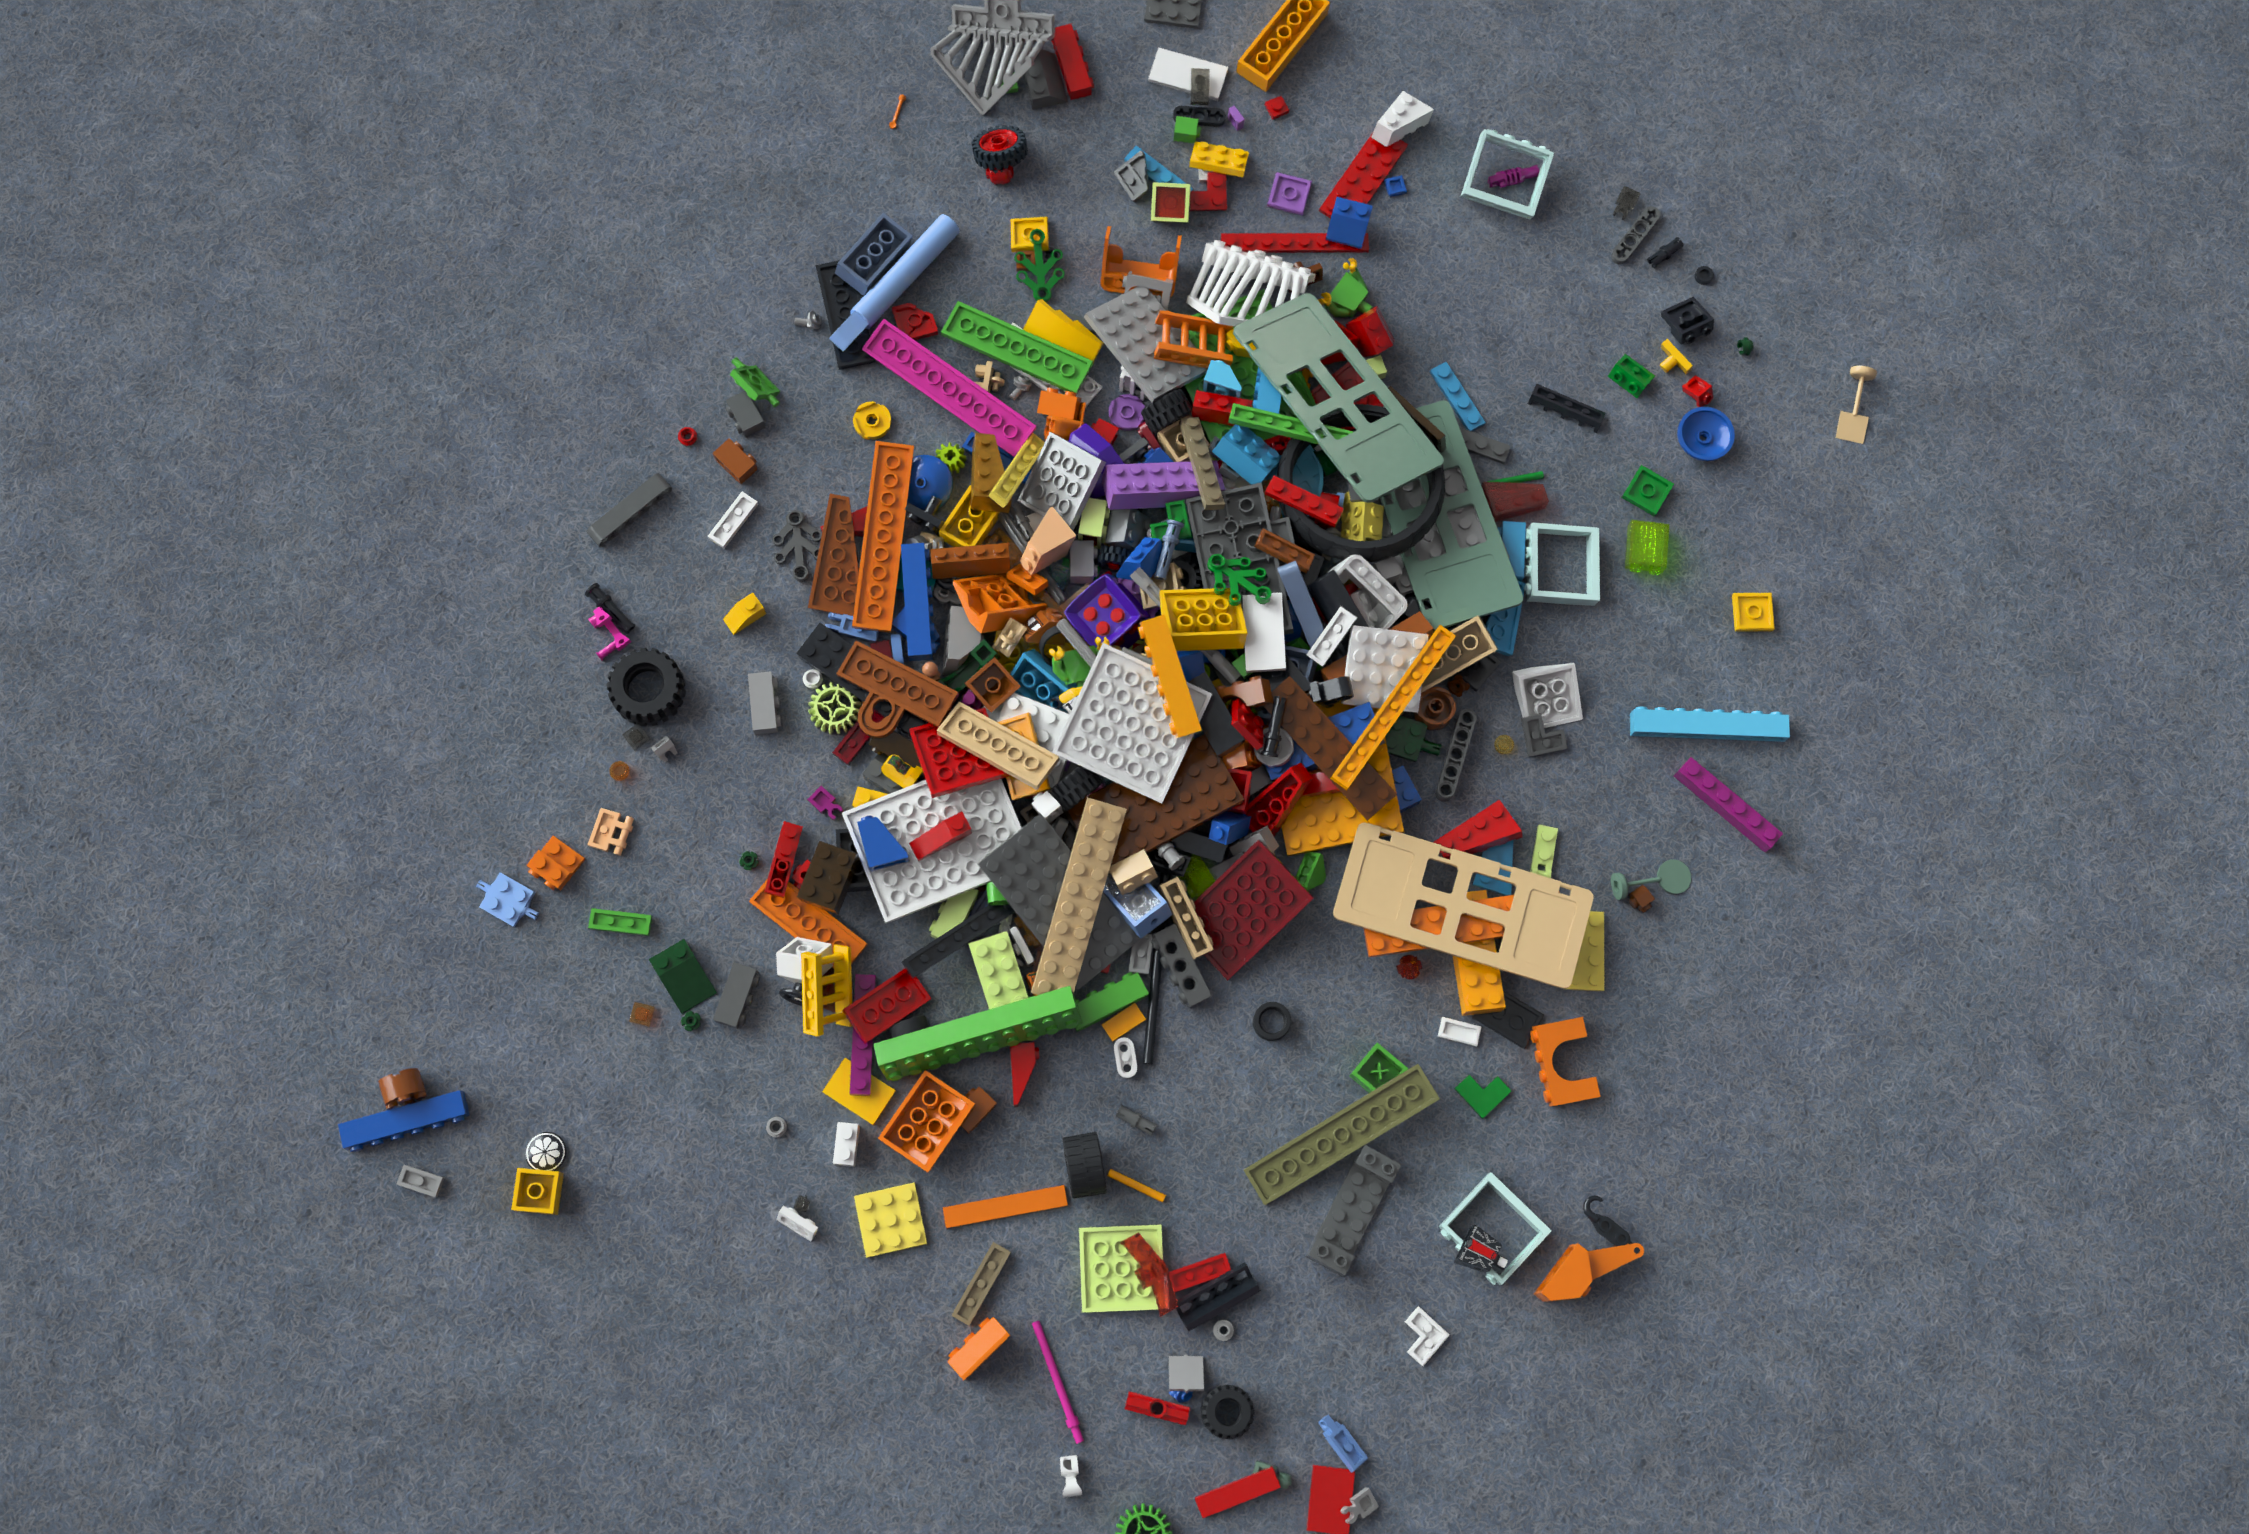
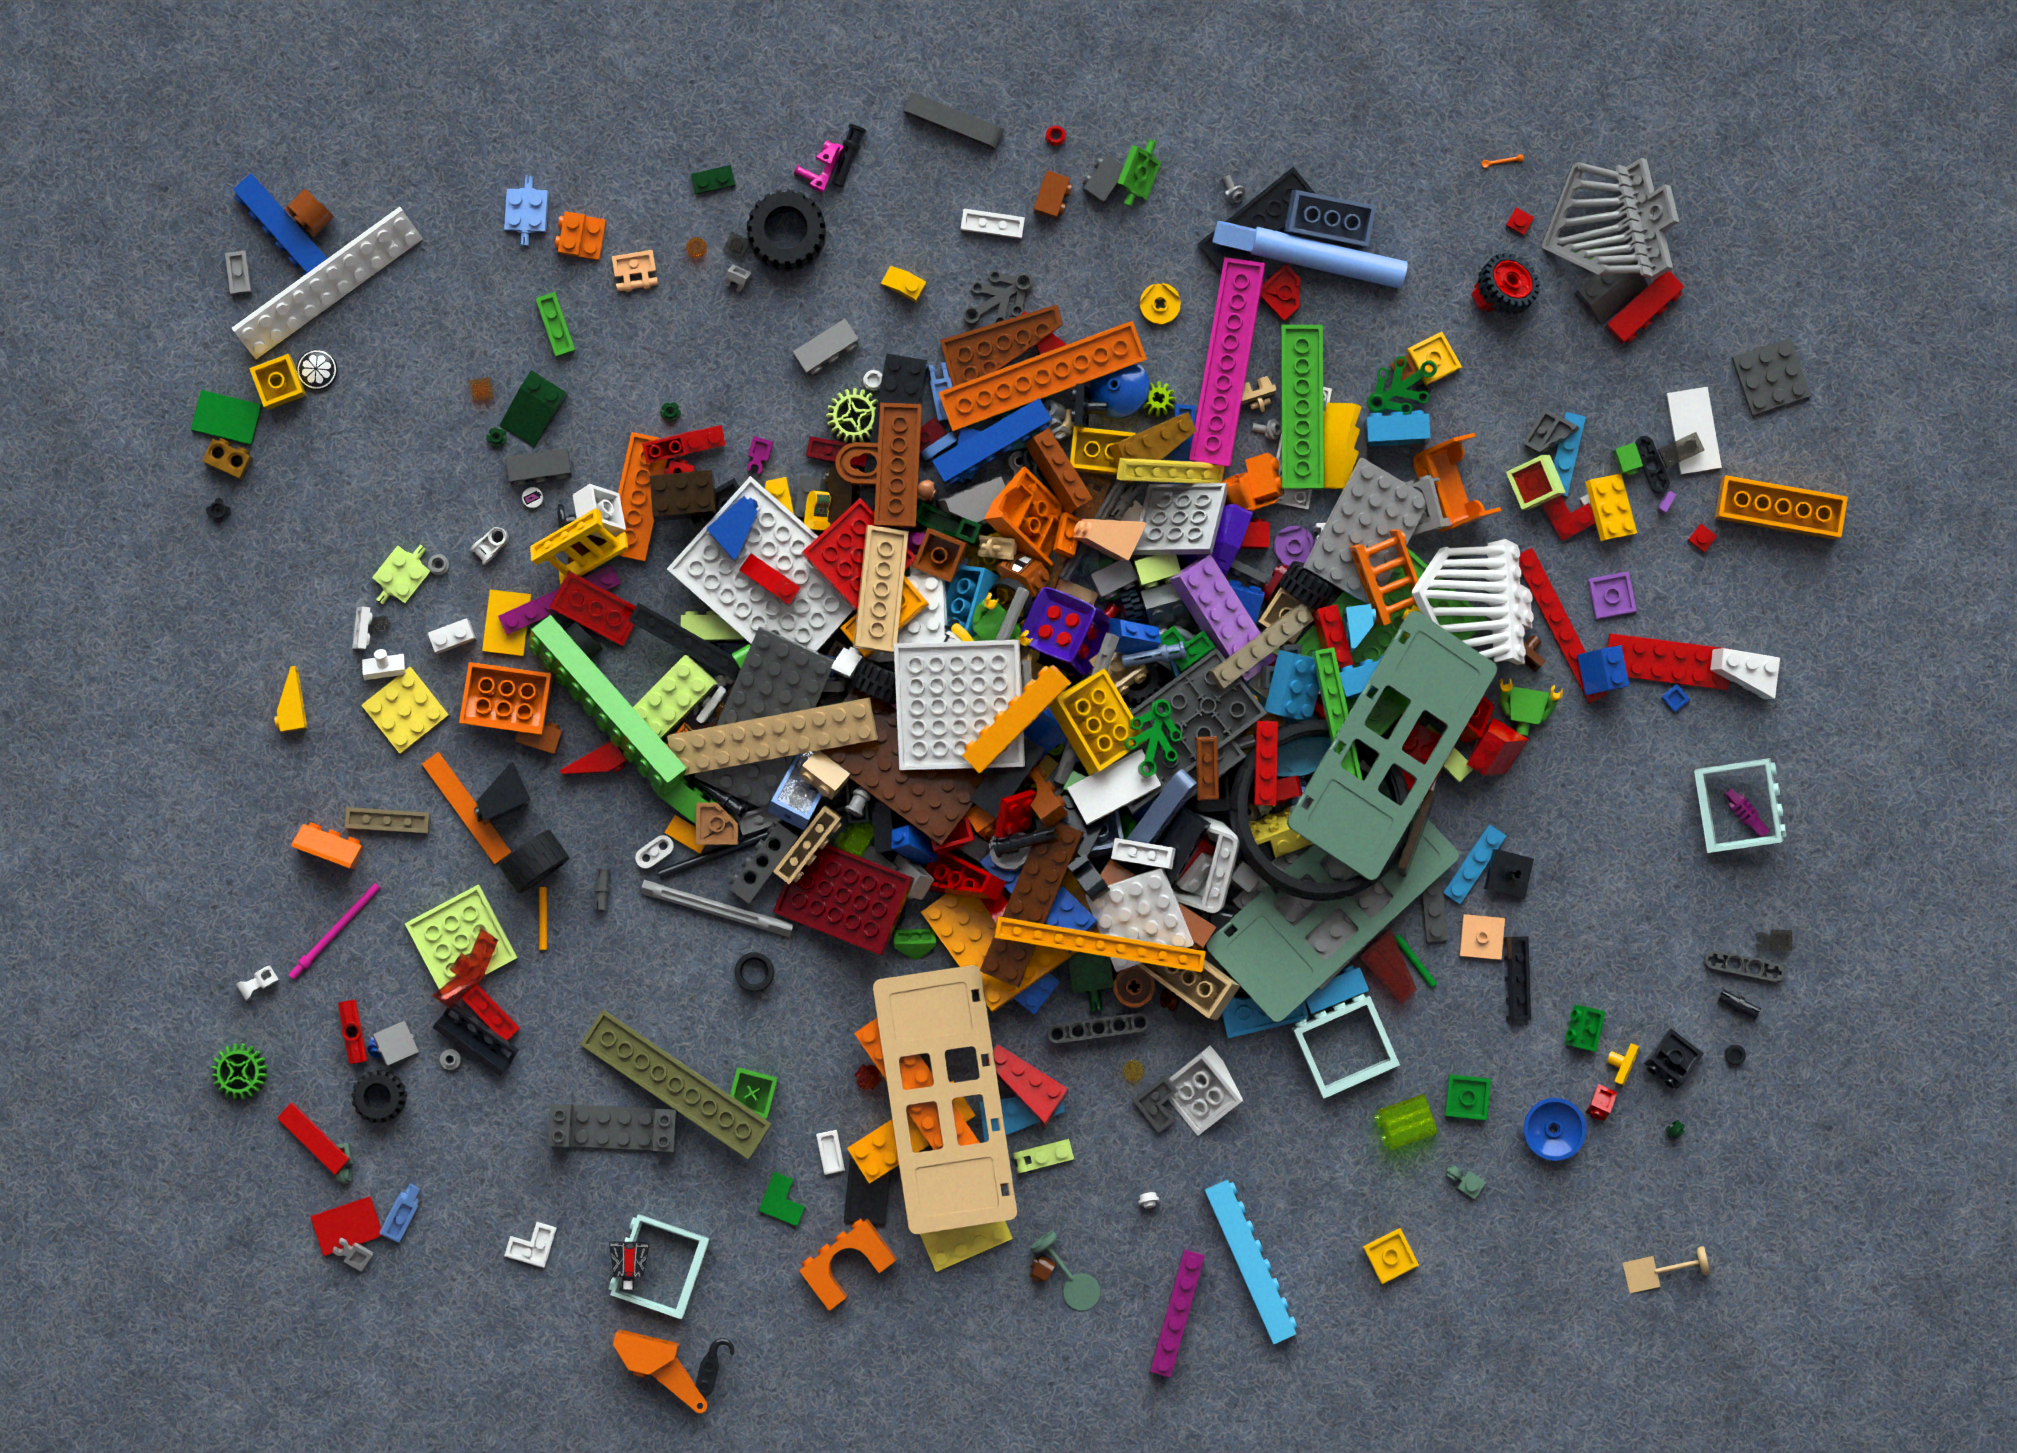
camera: 65 degrees right, 10 degrees up
none -> green tile [191,390,262,445]
none -> pearl gold brick [202,438,253,480]
none -> black plate [206,498,231,523]
none -> white plate [232,207,423,359]
none -> yellow slope [275,666,308,733]
none -> white tile [362,649,406,680]
none -> yellowish green plate [372,545,431,604]
none -> white piece [470,527,509,565]
none -> black slope [473,762,531,825]
none -> tile [522,487,543,508]
none -> light grey piece [640,880,794,937]
none -> dark green plate [691,165,735,195]
none -> black pin [691,777,748,821]
none -> medium nougat plate [696,803,738,845]
none -> white plate [1138,1192,1159,1208]
none -> dark azure brick [1363,410,1431,447]
none -> sand green plate [1446,1165,1486,1199]
none -> light nougat plate [1459,914,1505,960]
none -> black tile [1484,849,1534,899]
none -> red plate [1506,207,1534,236]

